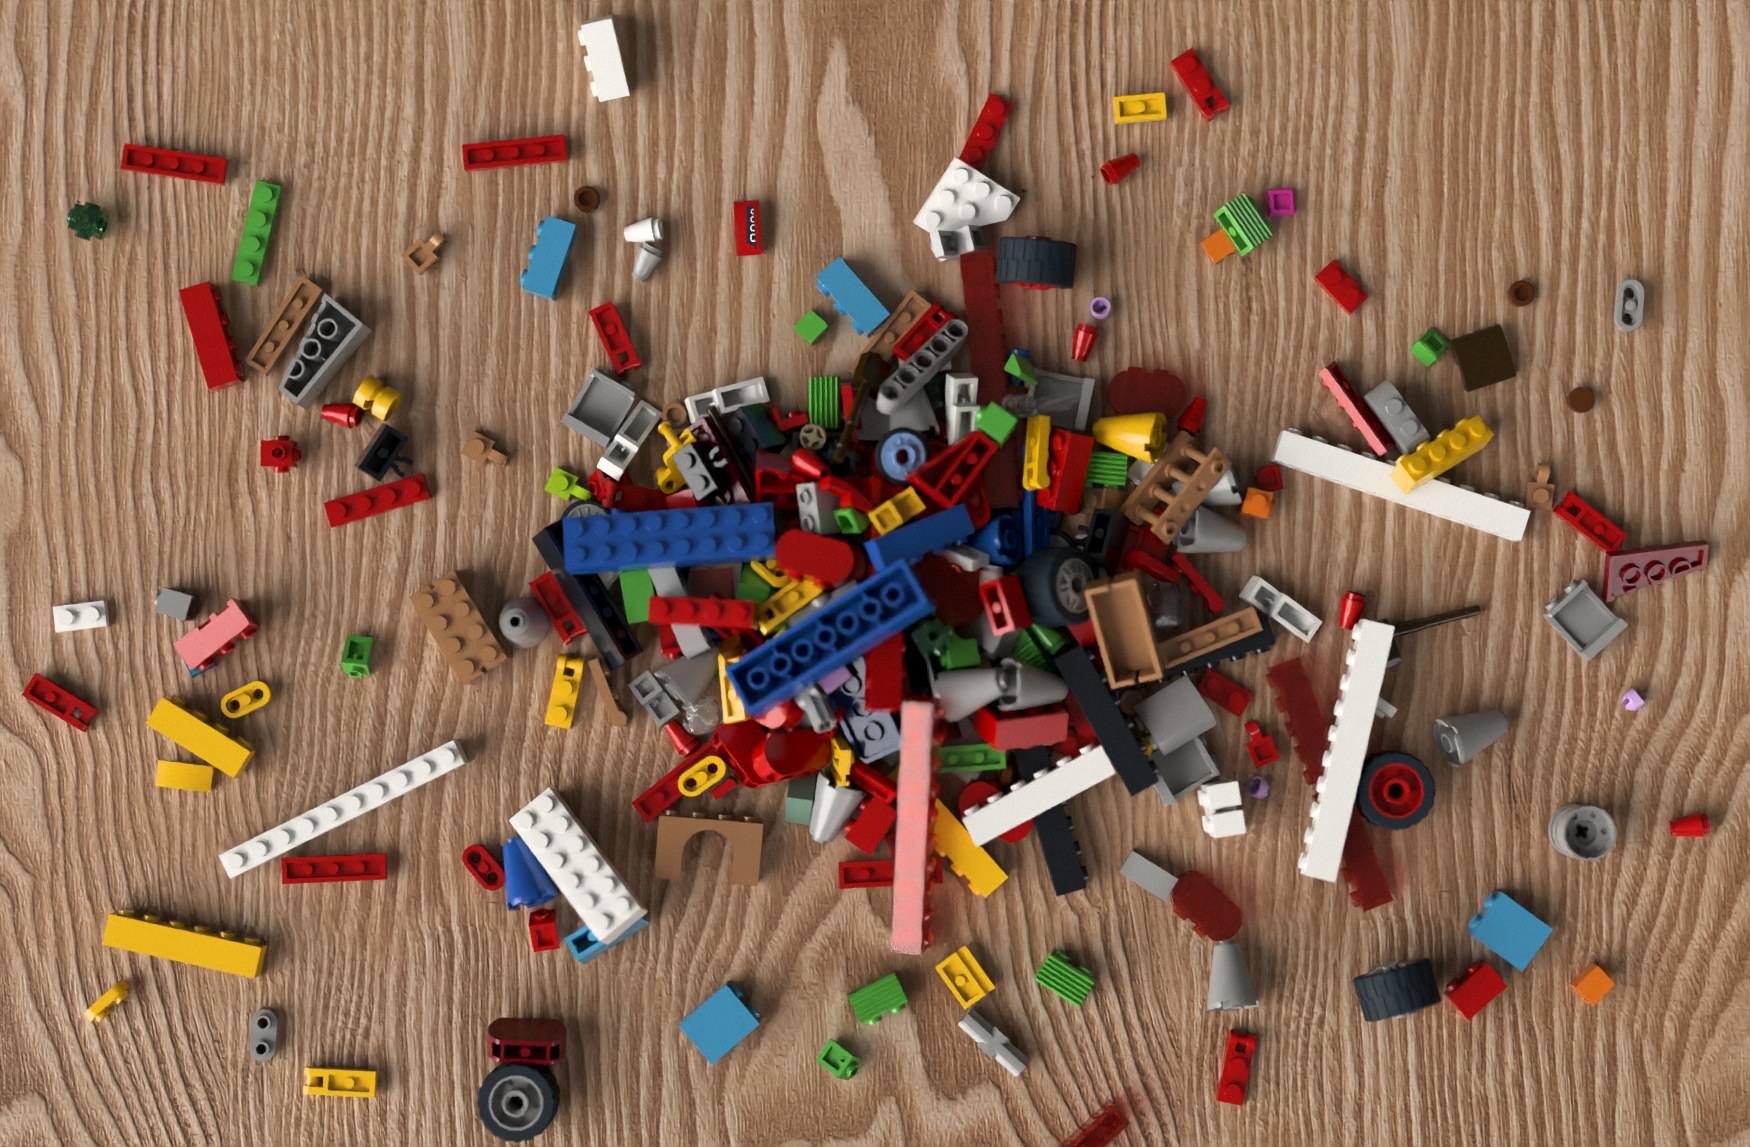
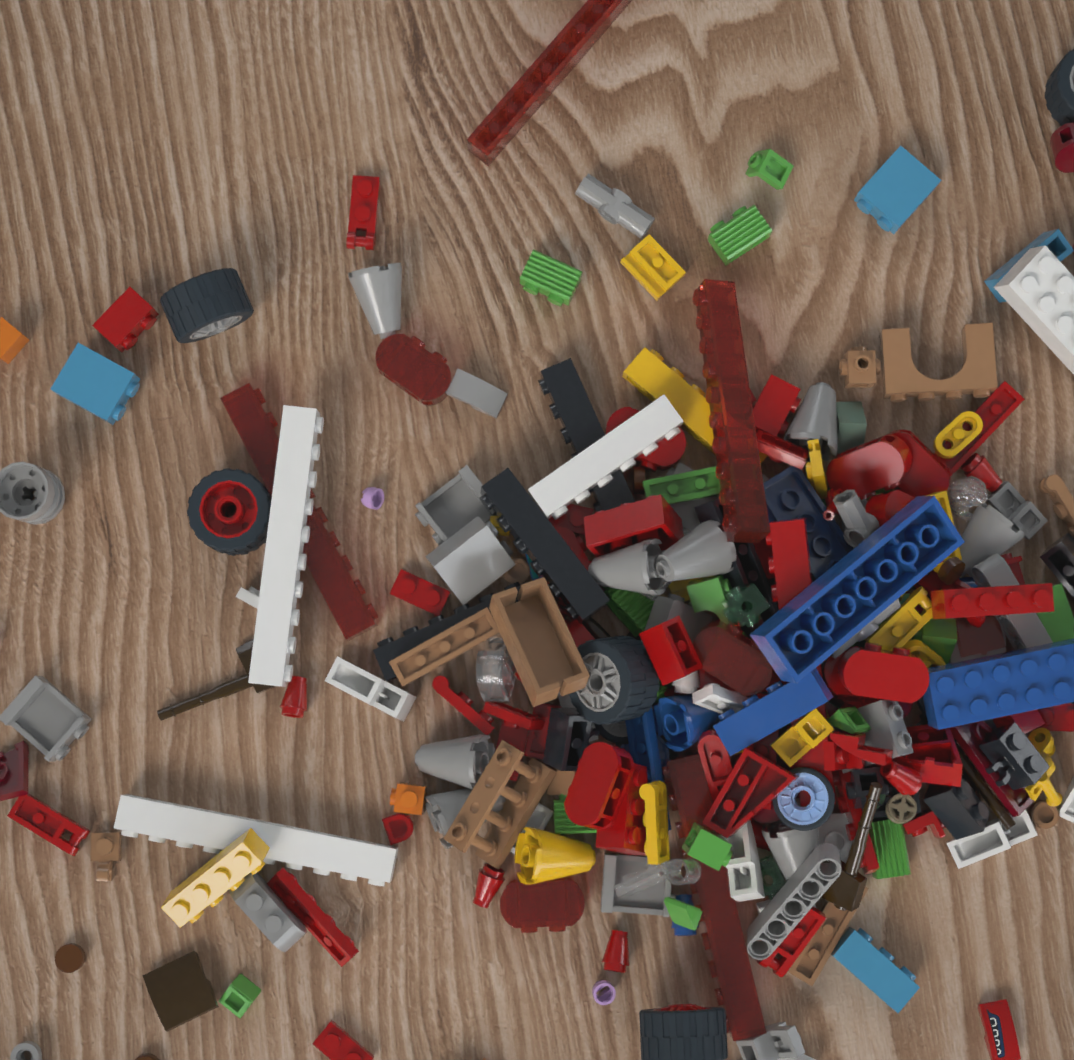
camera: 170 degrees right, 5 degrees down
red tile [711,776,738,800] -> none
bright green slope [793,309,829,346] -> none
lavender slope [818,665,853,694] -> none
red plate [838,857,943,889] -> none
bright green cone [1029,623,1066,655] -> none
white piece [1197,779,1246,838] -> none
red plate [1244,720,1280,769] -> none
light grey cone [1433,709,1509,768] -> none
none -> red brick [564,742,635,830]
none -> medium nougat brick [839,346,880,388]

